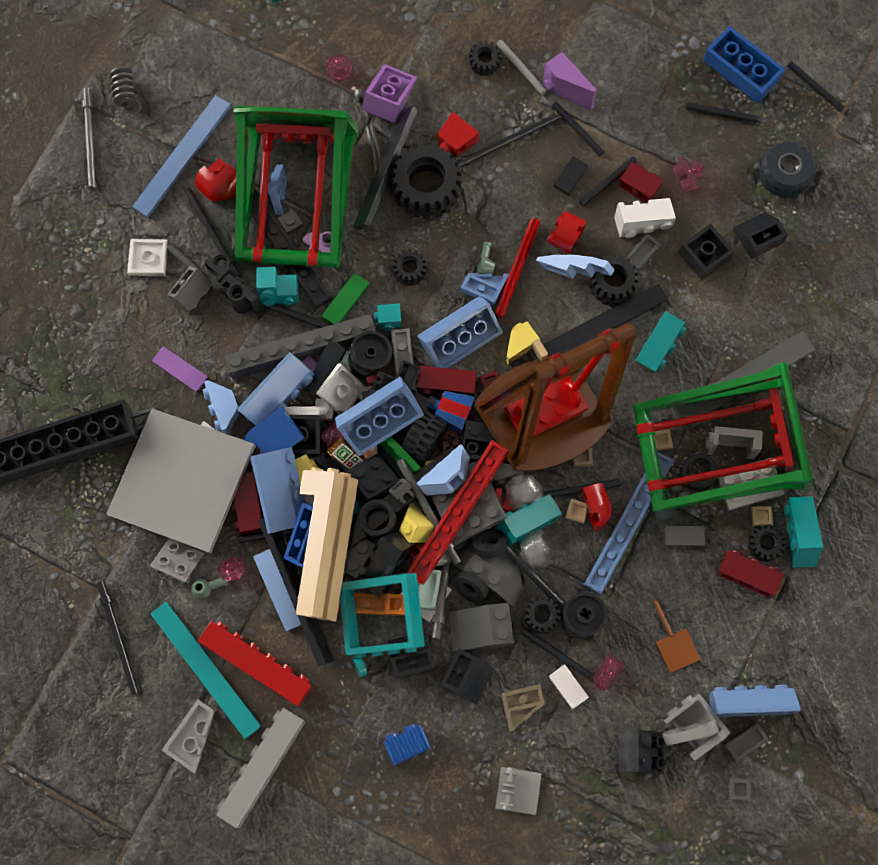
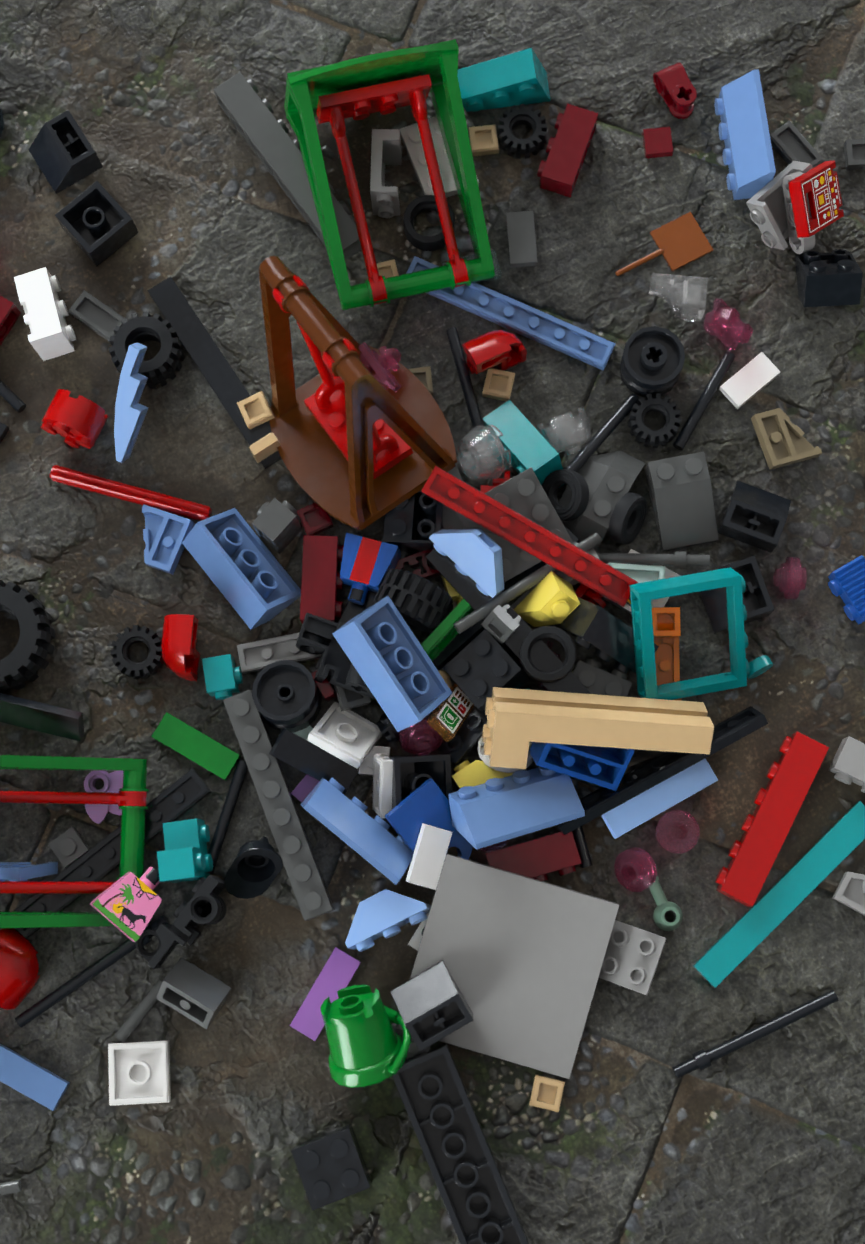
camera: 90 degrees left, 5 degrees up
sand green bar [477,242,495,274] -> none
light yellow slope [506,321,540,365] -> none
teal wedge [636,311,687,372] -> none
none -> torso [90,866,162,942]
none -> red brick [161,614,200,681]
none -> black piece [224,836,283,899]
none -> tan tile [237,391,275,429]
none -> dark grey brick [252,498,302,554]
none -> black brick [291,1124,372,1211]
none -> green piece [321,984,411,1088]
none -> clear pink hips [358,342,402,392]
none -> slope [390,960,474,1051]
none -> white tile [406,823,453,890]
none -> tan tile [529,1074,565,1112]
none -> dark red tile [642,127,673,159]
none -> clear arch [648,273,708,322]
none -> dark red piece [653,62,697,119]
none -> clear pink plate [655,810,700,854]
none -> clear pink plate [774,557,807,599]
none -> red container [788,160,844,238]

